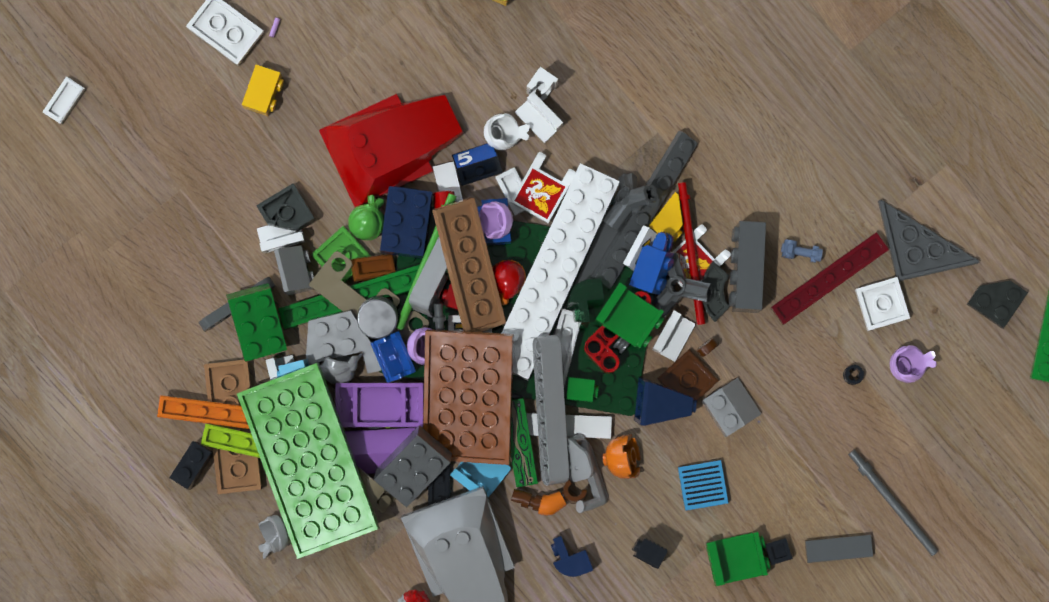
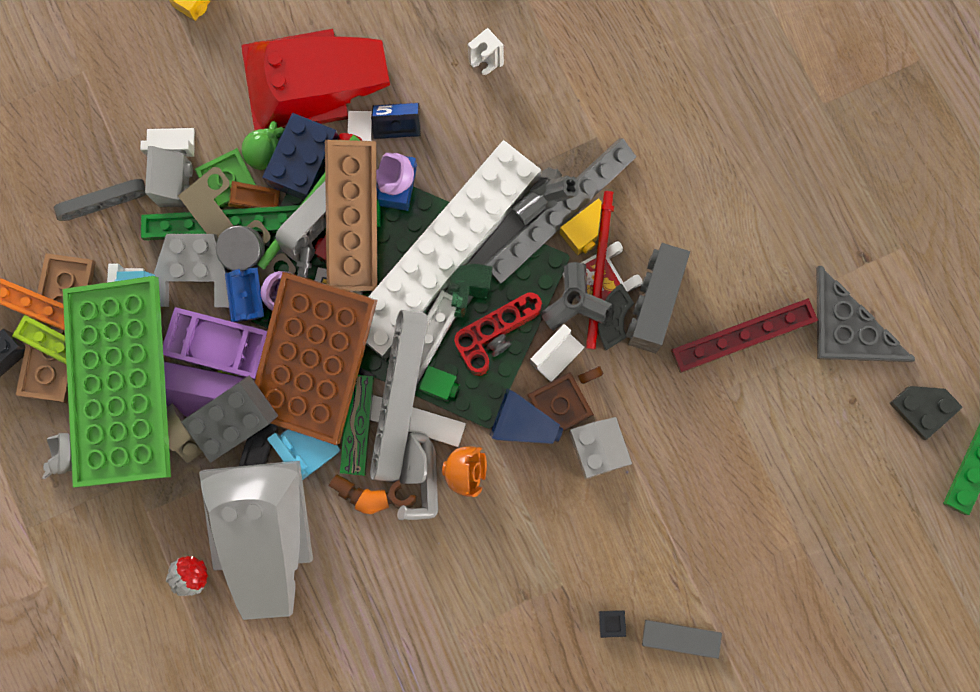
camera: 20 degrees right, 5 degrees down
green brick [226,283,287,362] -> none
pearl dark grey plate [256,183,316,232] -> none
light grey hat [320,353,362,384] -> none
white hat [484,113,530,150] -> none
red piece [492,260,526,305] -> none
white tile [495,167,525,216] -> none
flag [510,152,576,223] -> none
white panel [515,92,563,143] -> none
dark blue brick [551,536,594,577] -> none
green panel [595,283,665,349] -> none
white tile [623,225,657,271] -> none
blue hinge [629,232,674,295] -> none
black brick [632,538,668,569] -> none
dark azure tile [678,460,728,511] -> none
green panel [705,532,770,586] -> none
sand blue bar [781,239,823,263] -> none
black bush [843,365,864,385] -> none
dark grey bar [848,449,938,556] -> none
white plate [855,277,910,331] -> none
lavender hat [890,345,937,383] -> none

